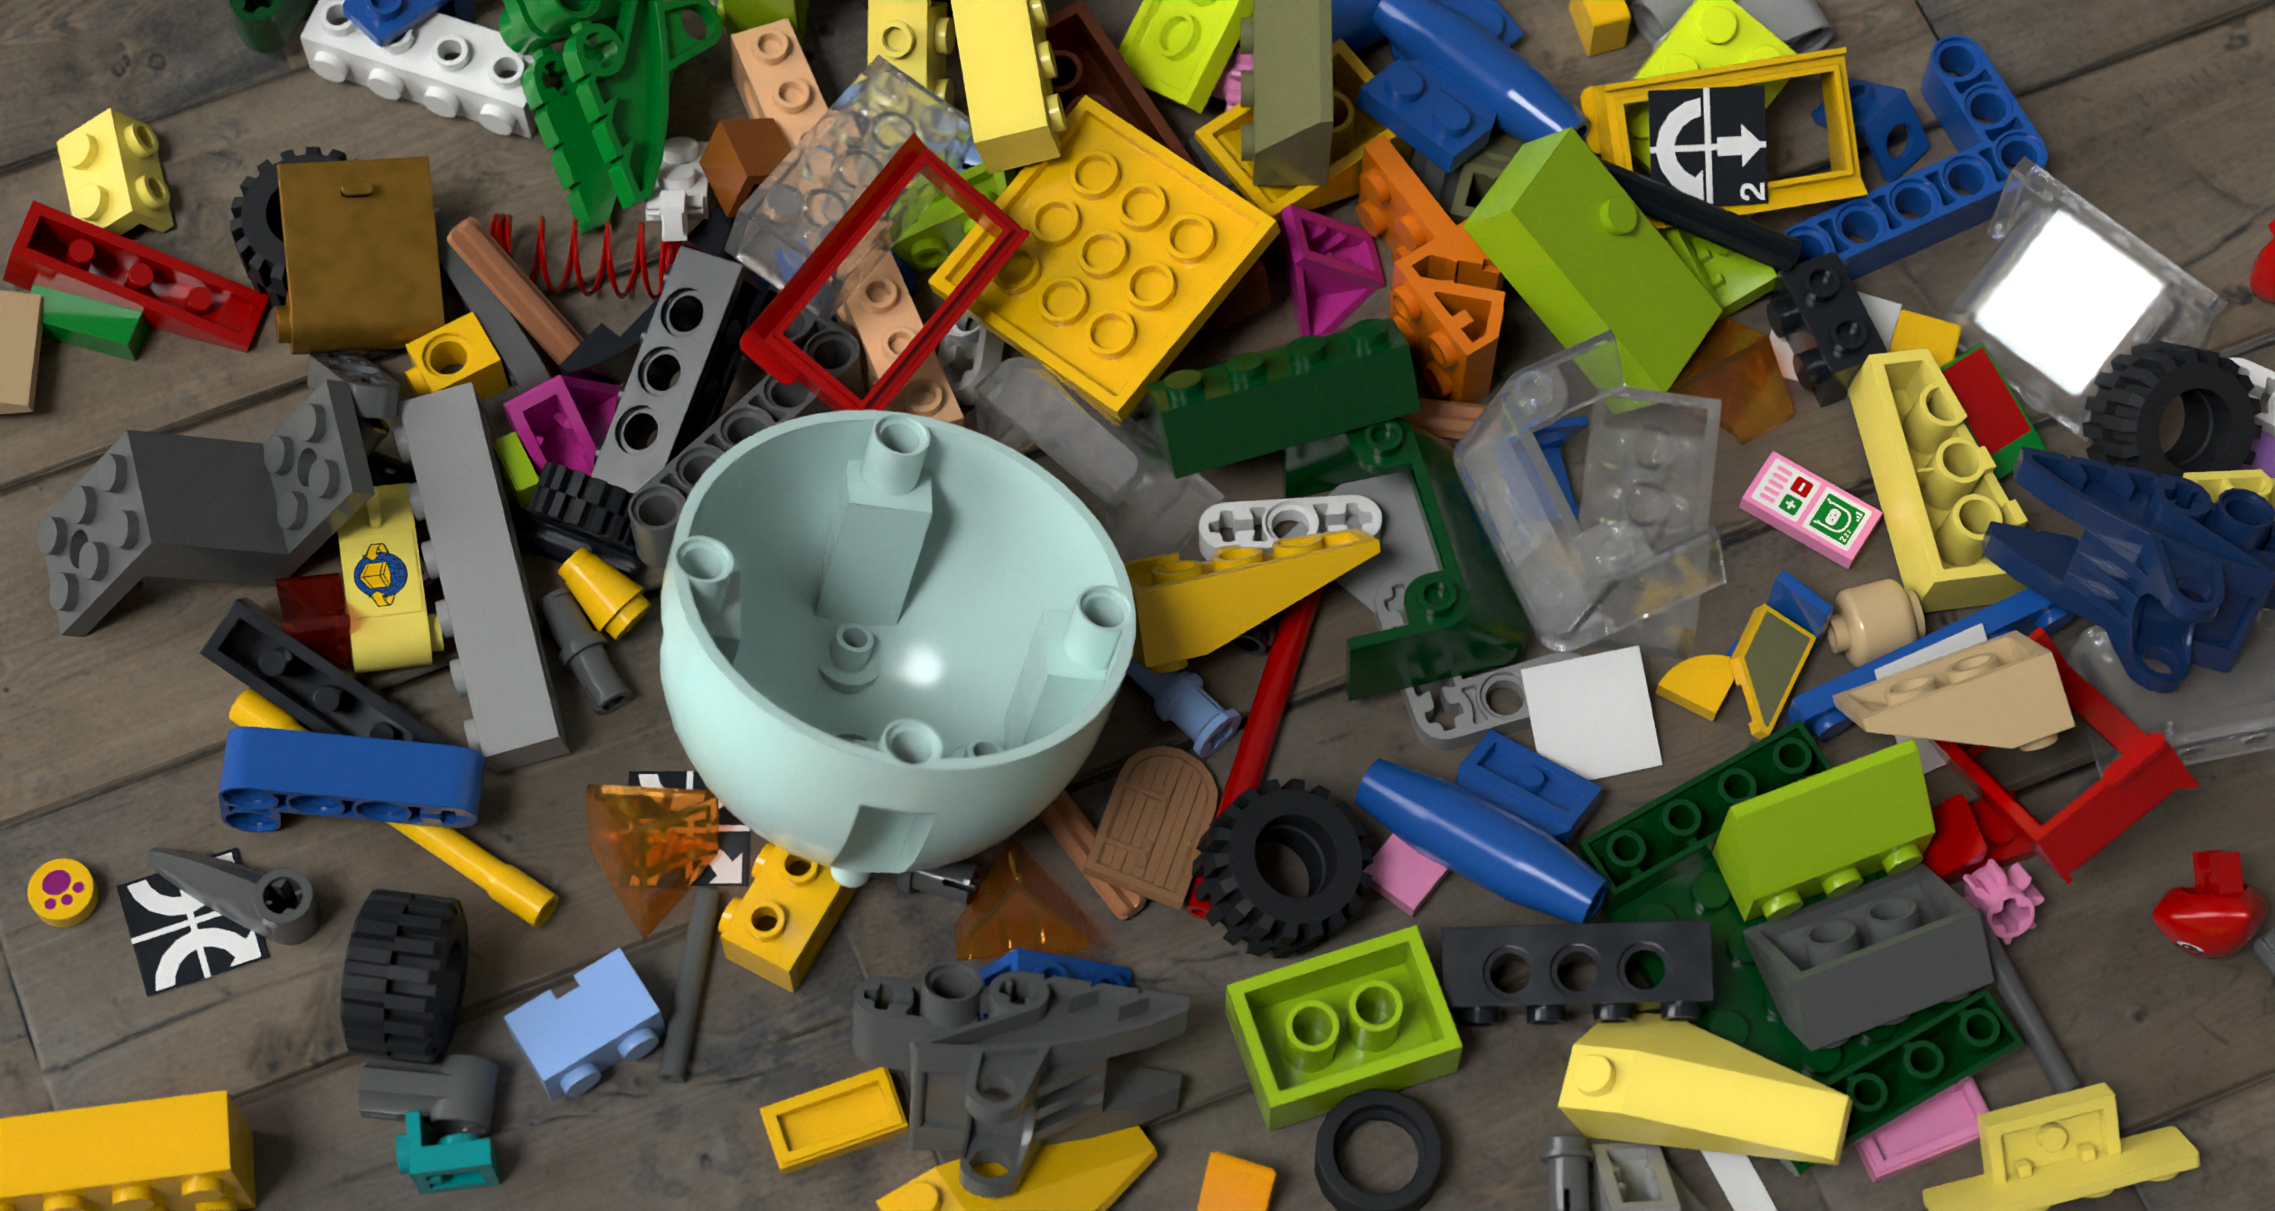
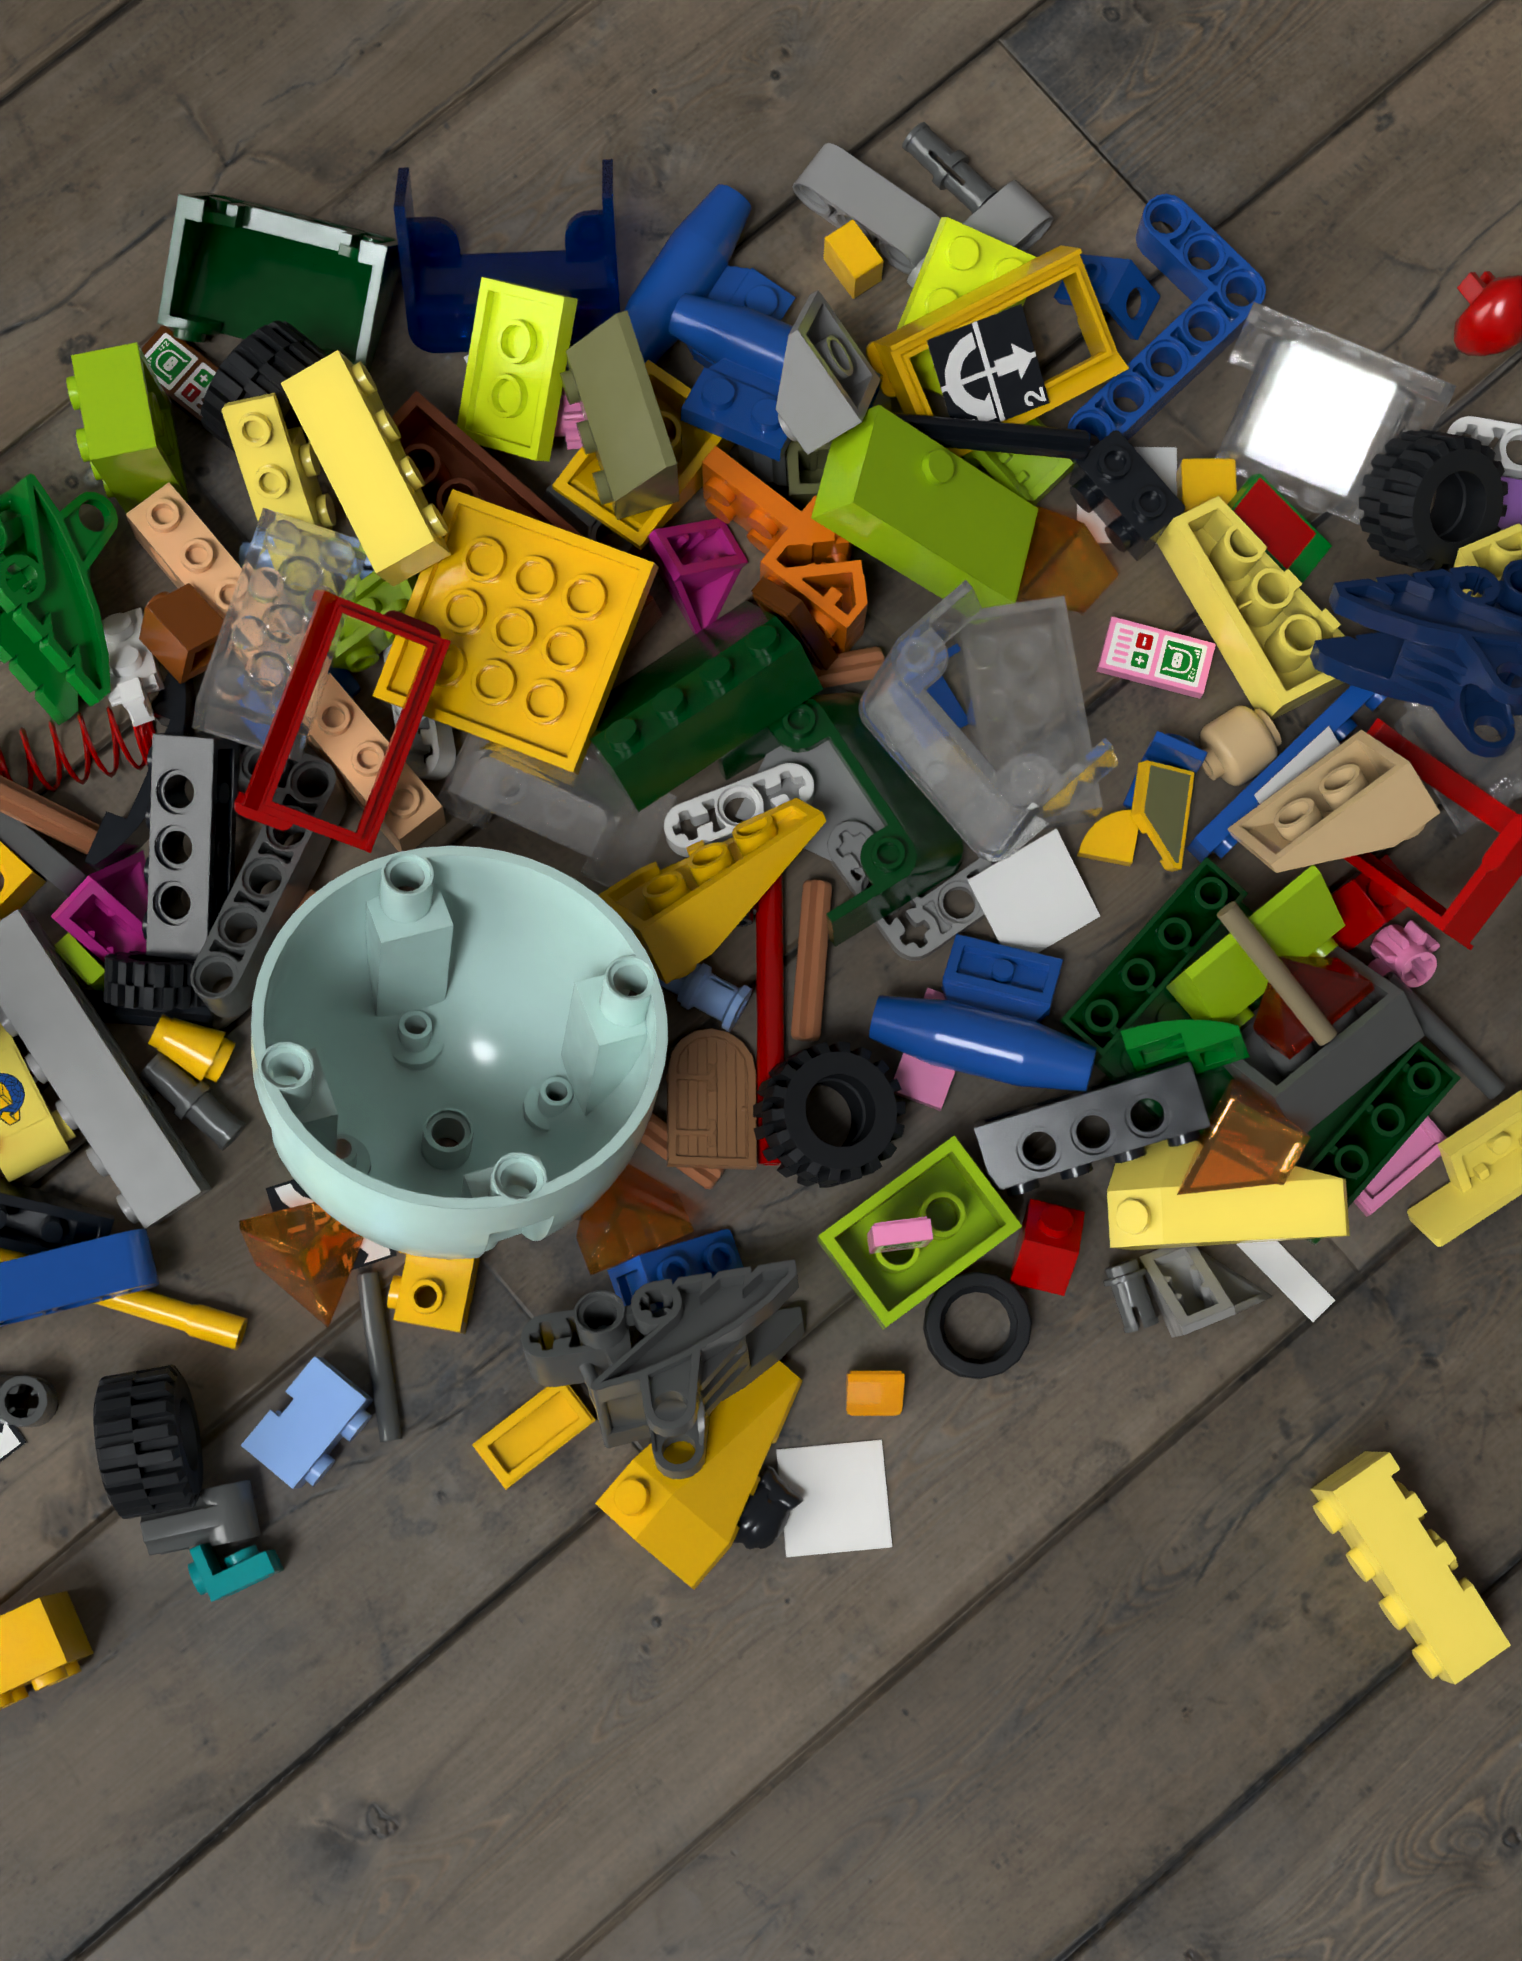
camera: 20 degrees left, 15 degrees up
none -> reddish brown tile [751,576,838,671]
none -> light grey slope [775,289,880,455]
none -> nougat axle [791,880,832,1042]
none -> bright pink tile [867,1216,933,1254]
none -> red brick [1010,1199,1085,1296]
none -> green slope [1121,1020,1250,1074]
none -> clear orange slope [1177,1079,1310,1195]
none -> dark tan bar [1217,902,1337,1046]
none -> clear red slope [1253,956,1375,1060]

